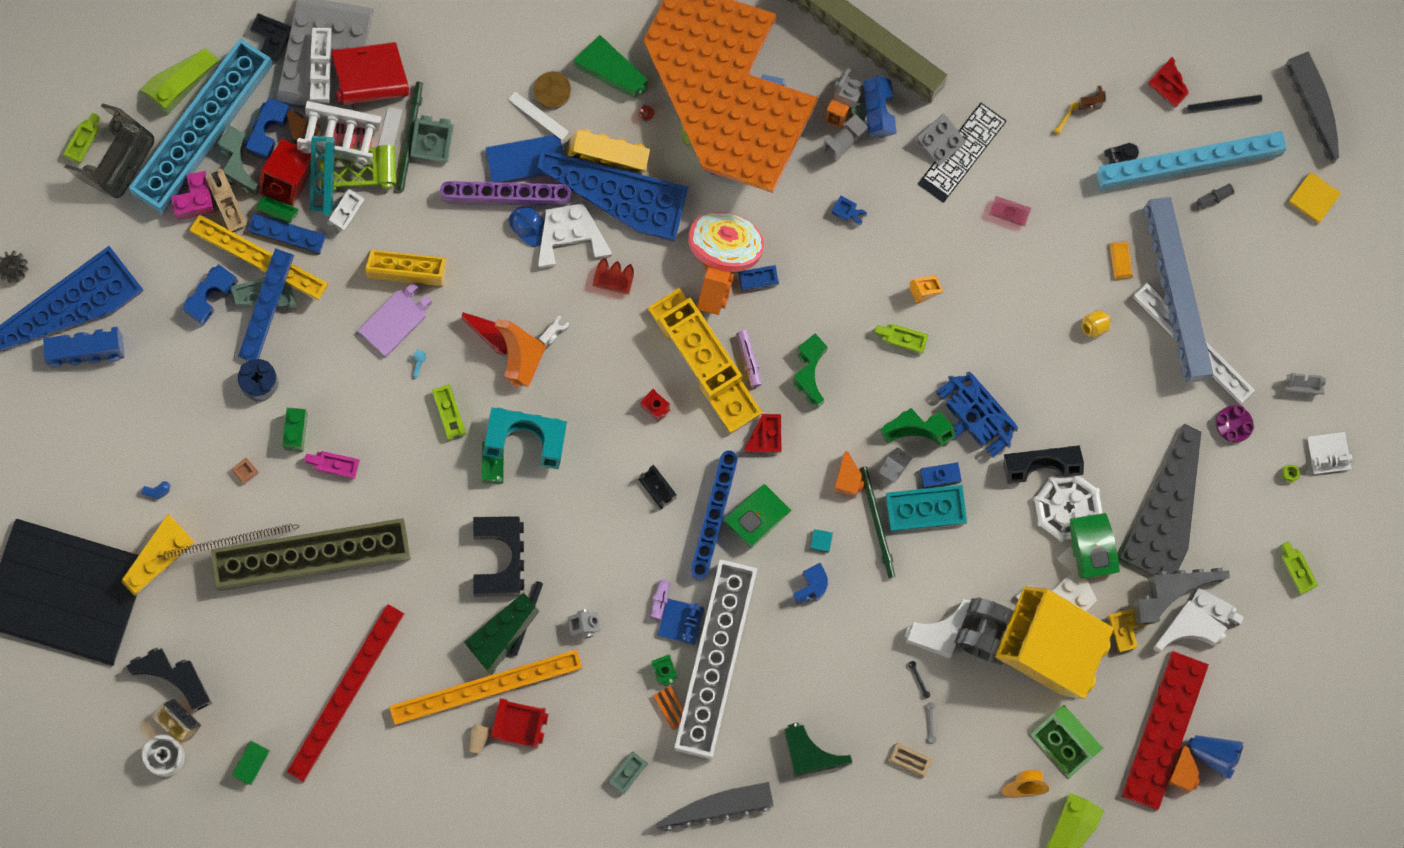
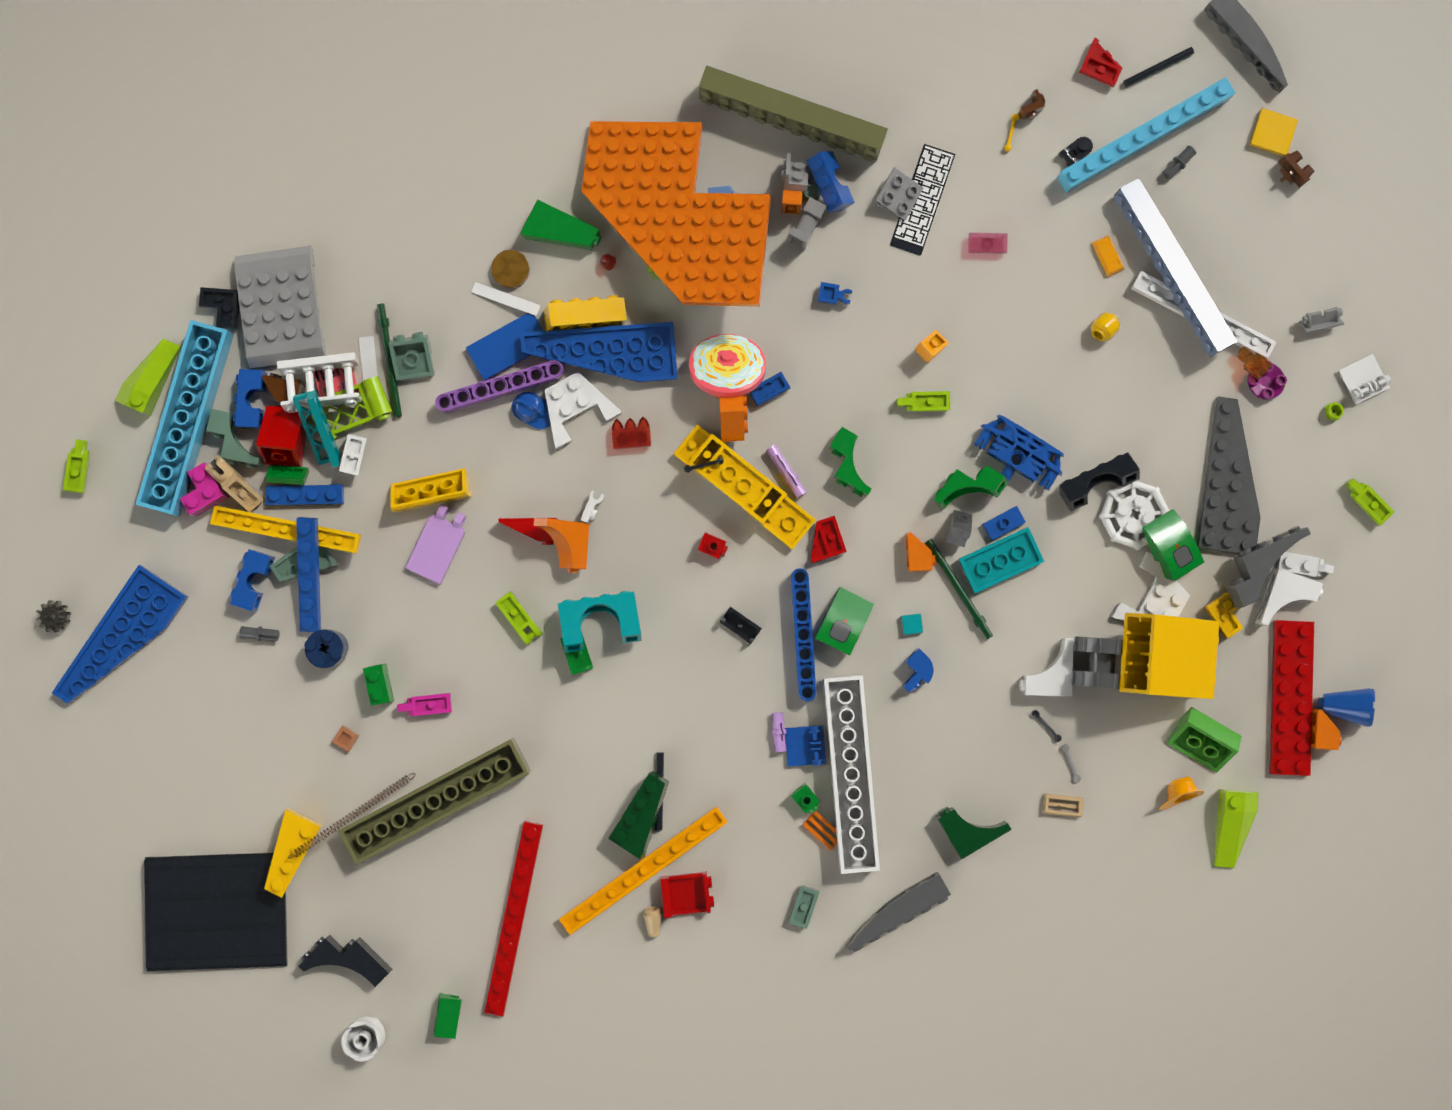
camera: 10 degrees left, 10 degrees up
blue wedge [43,326,125,367] -> none
clear smoke windscreen [64,103,154,198] -> none
blue arm [141,481,170,499] -> none
clear yellow brick [152,699,202,744] -> none
white slope [310,28,332,103] -> none
red door [331,42,409,105] -> none
medium azure hand [413,349,426,378] -> none
black arch [473,516,525,597] -> none
light grey brick [567,609,600,639] -> none
none -> dark grey axle [239,626,280,641]
none -> black hinge [684,457,724,473]
none -> clear orange plate [1237,347,1272,379]
none -> reddish brown hips [1278,151,1315,188]

